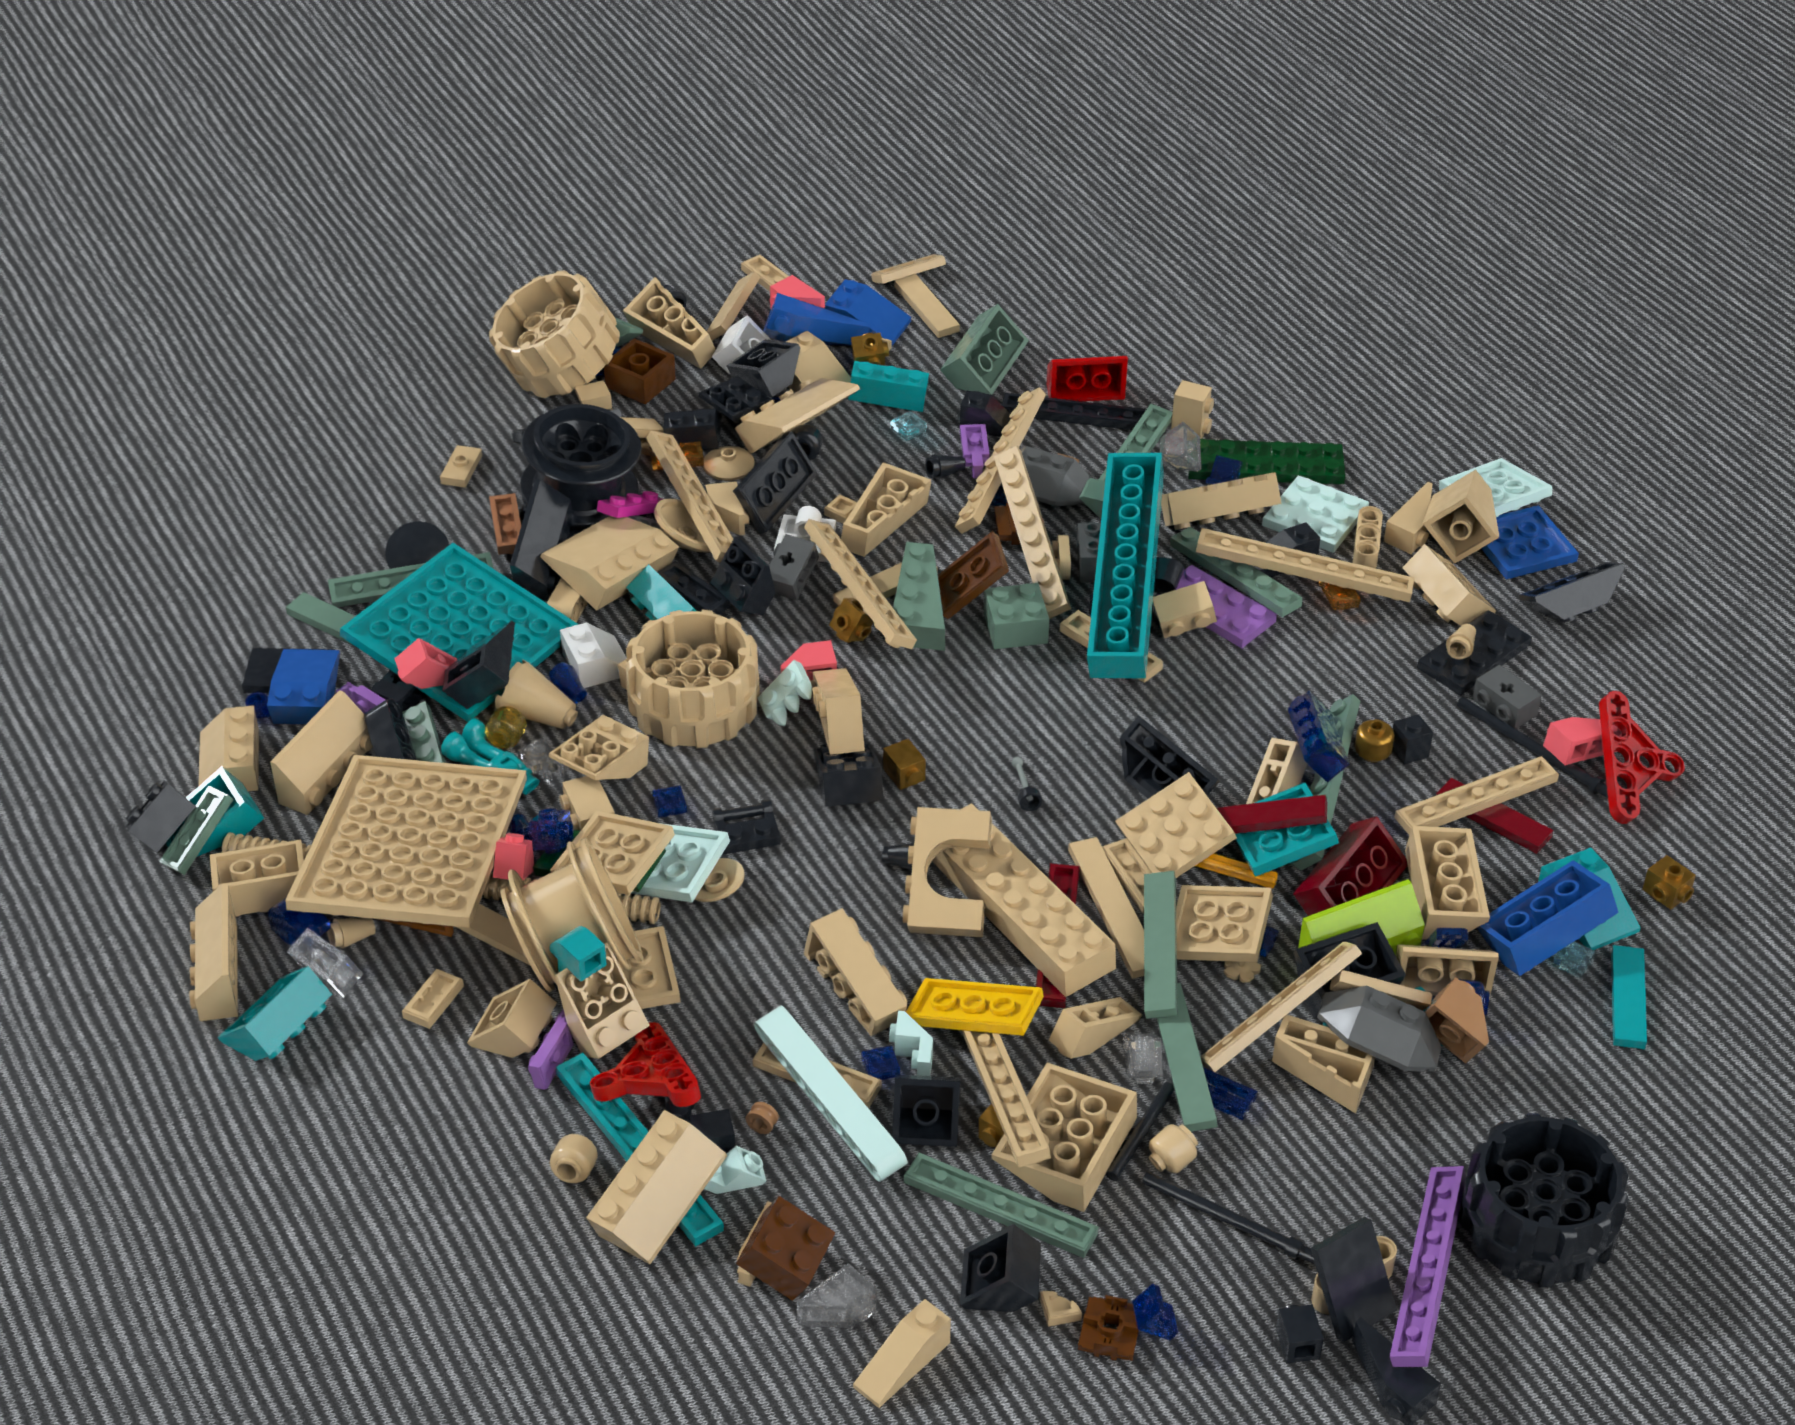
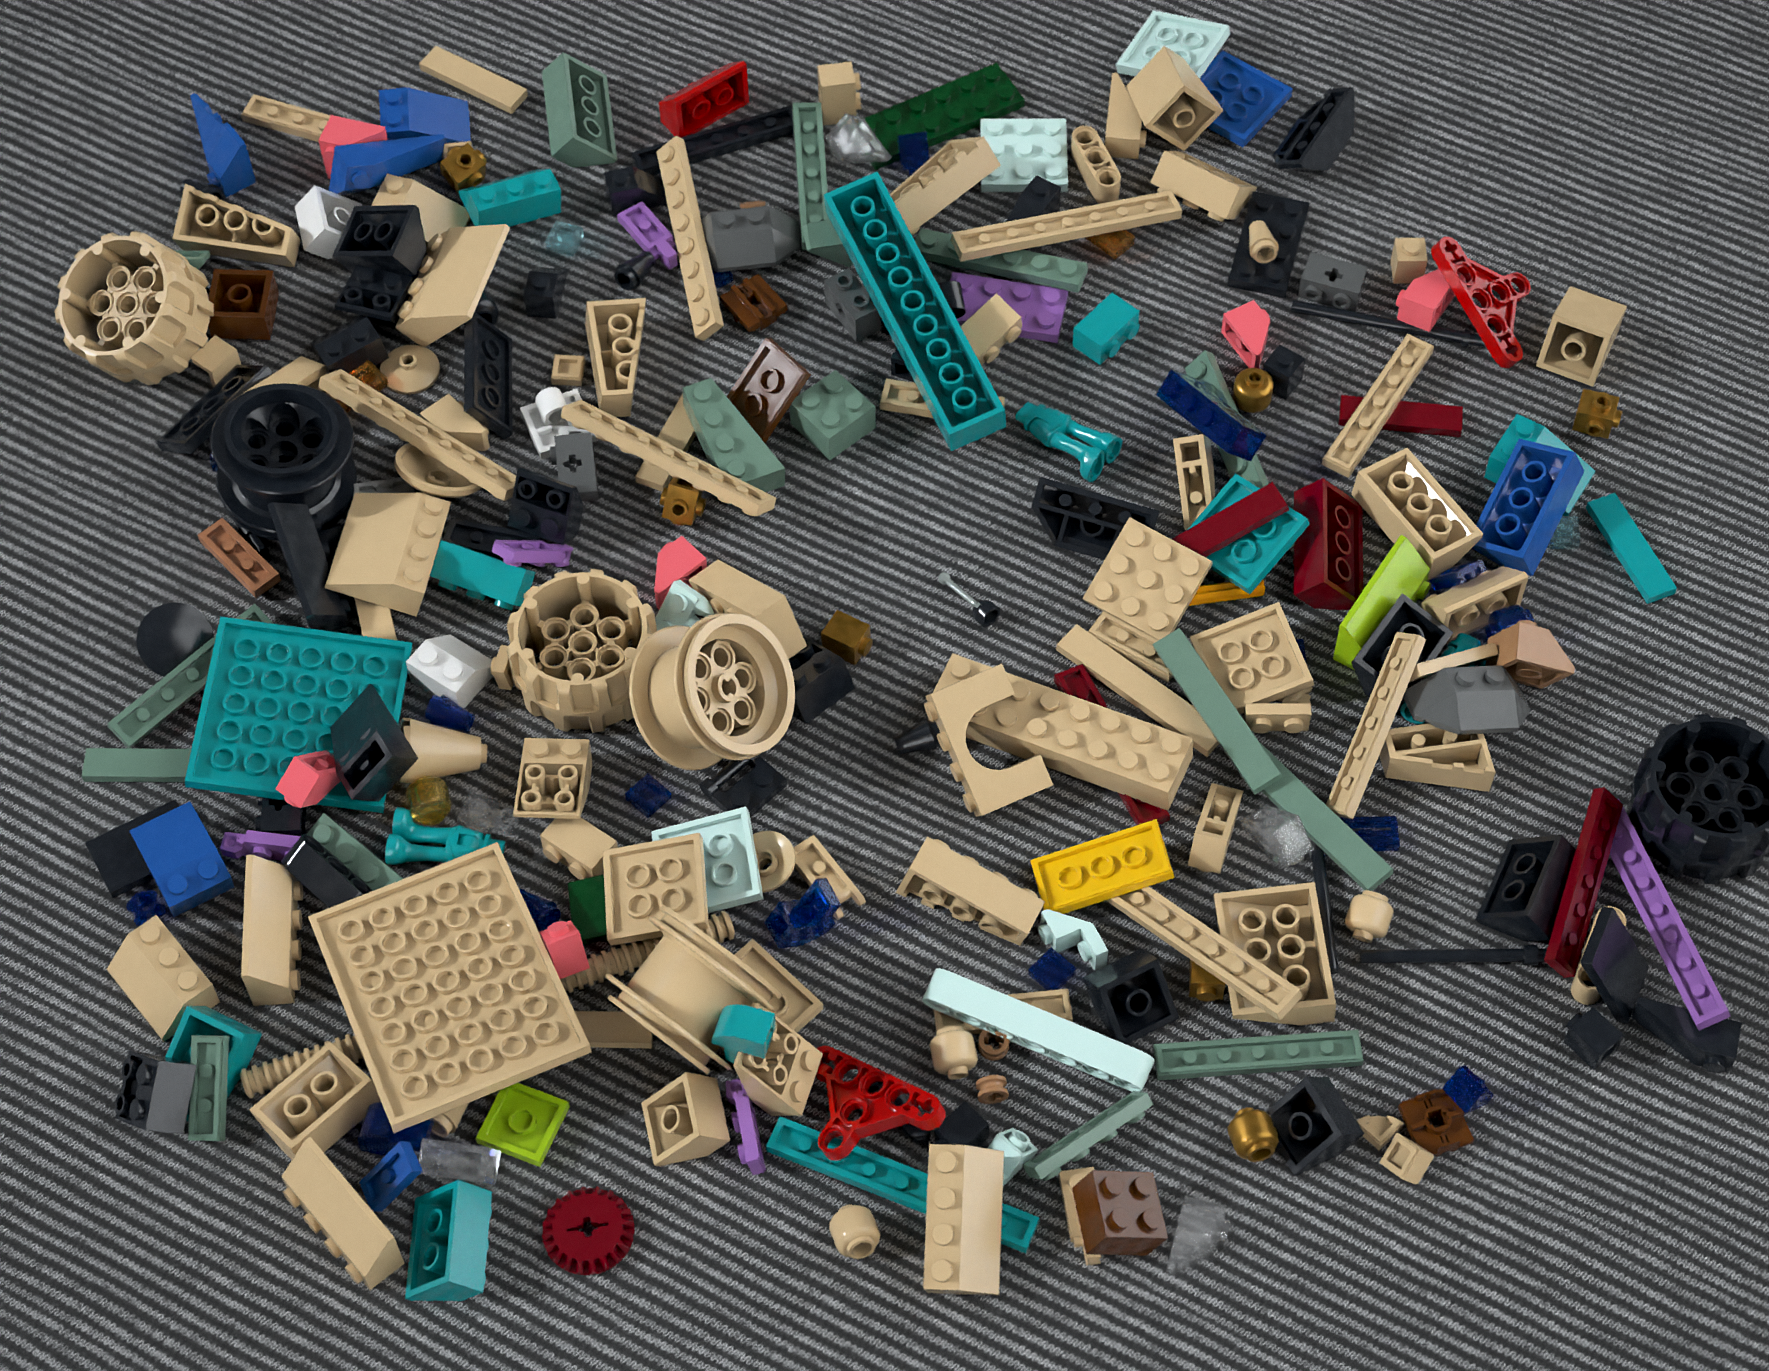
camera: 30 degrees left, 15 degrees up
tan plate [402,969,464,1029] -> none
tan plate [440,445,482,488] -> none
clear blue brick [528,808,574,854] -> none
dark pink plate [597,491,663,518] -> none
tan tile [706,271,760,341] -> none
tan slope [853,1299,951,1408] -> none
tan tile [871,254,946,284] -> none
tan plate [994,445,1071,619] -> none
tan plate [1052,535,1071,580] -> none
none -> blue wedge [190,93,256,198]
none -> blue plate [359,1141,423,1212]
none -> lime plate [476,1083,570,1167]
none -> medium lavender hinge [492,540,573,568]
none -> black slope [523,267,568,319]
none -> dark red gear [542,1186,635,1275]
none -> tan wheel [629,613,795,770]
none -> clear blue brick [764,878,841,949]
none -> tan hinge [794,835,866,920]
none -> tan head [930,1026,978,1080]
none -> medium nougat bush [978,1030,1009,1061]
none -> teal piece [1015,402,1123,483]
none -> sand green plate [1022,1091,1154,1181]
none -> teal brick [1073,293,1140,365]
none -> coral slope [1221,300,1271,368]
none -> pearl gold head [1228,1107,1279,1162]
none -> tan plate [1243,703,1312,733]
none -> tan slope [1379,1133,1434,1185]
none -> tan brick [1391,238,1427,284]
none -> black slope [1475,835,1576,942]
none -> tan slope [1536,286,1627,387]
none -> dark red plate [1544,787,1623,978]

